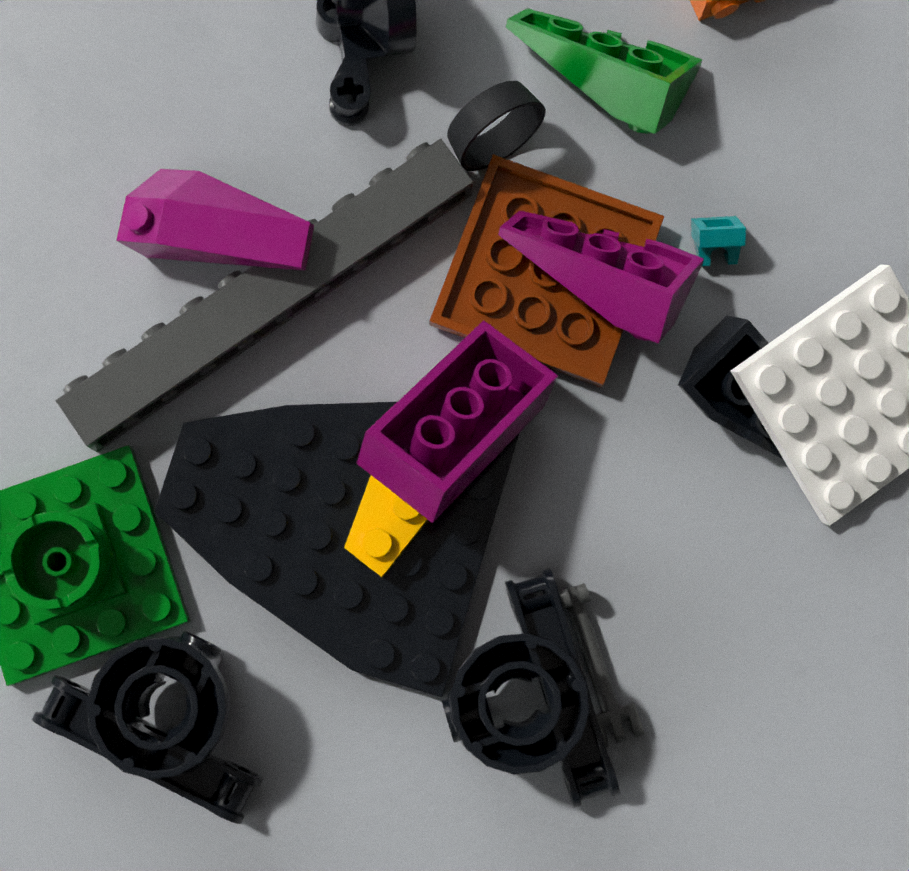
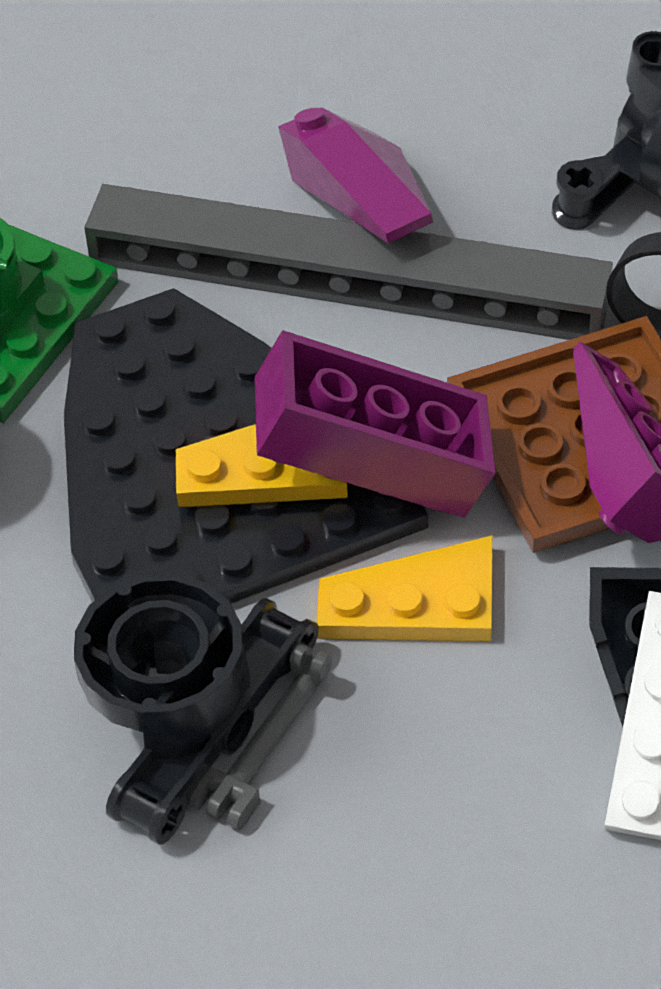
camera: 55 degrees right, 30 degrees down
none -> yellow wing [316,535,492,642]

